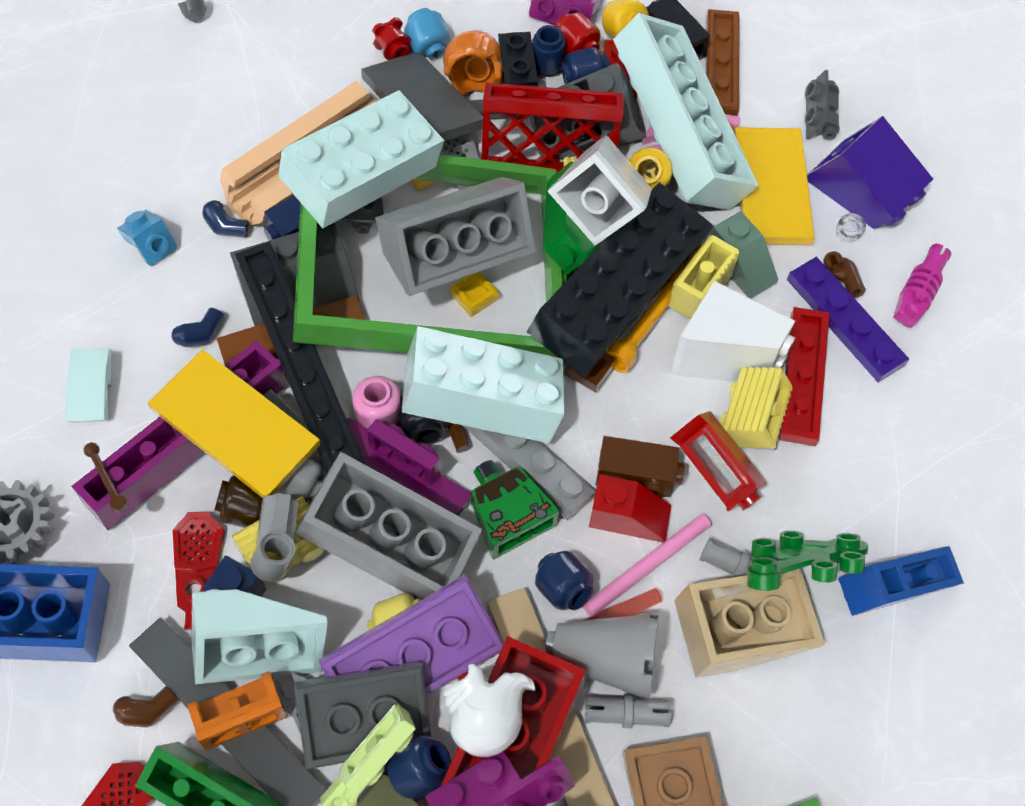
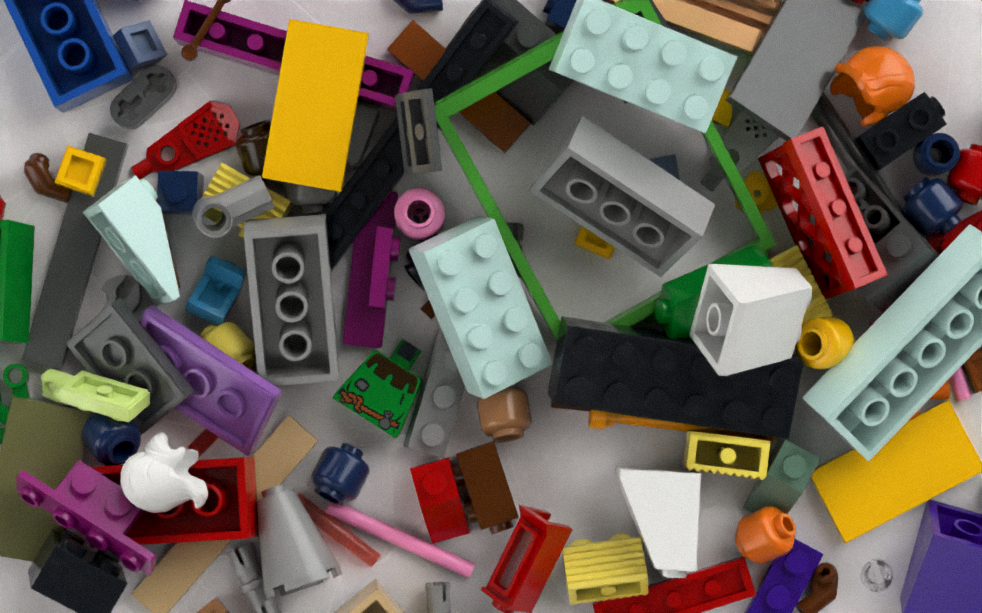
camera: 65 degrees right, 25 degrees up
orange hinge [187,671,287,751] -> none
none -> yellow tile [54,146,107,197]
none -> dark grey beam [110,65,177,129]
none -> sand blue plate [112,20,167,70]
none -> dark azure bracket [185,256,246,326]
none -> dark grey slope [395,88,442,175]
none -> medium nougat head [477,385,532,443]
none -> orange head [735,506,796,564]

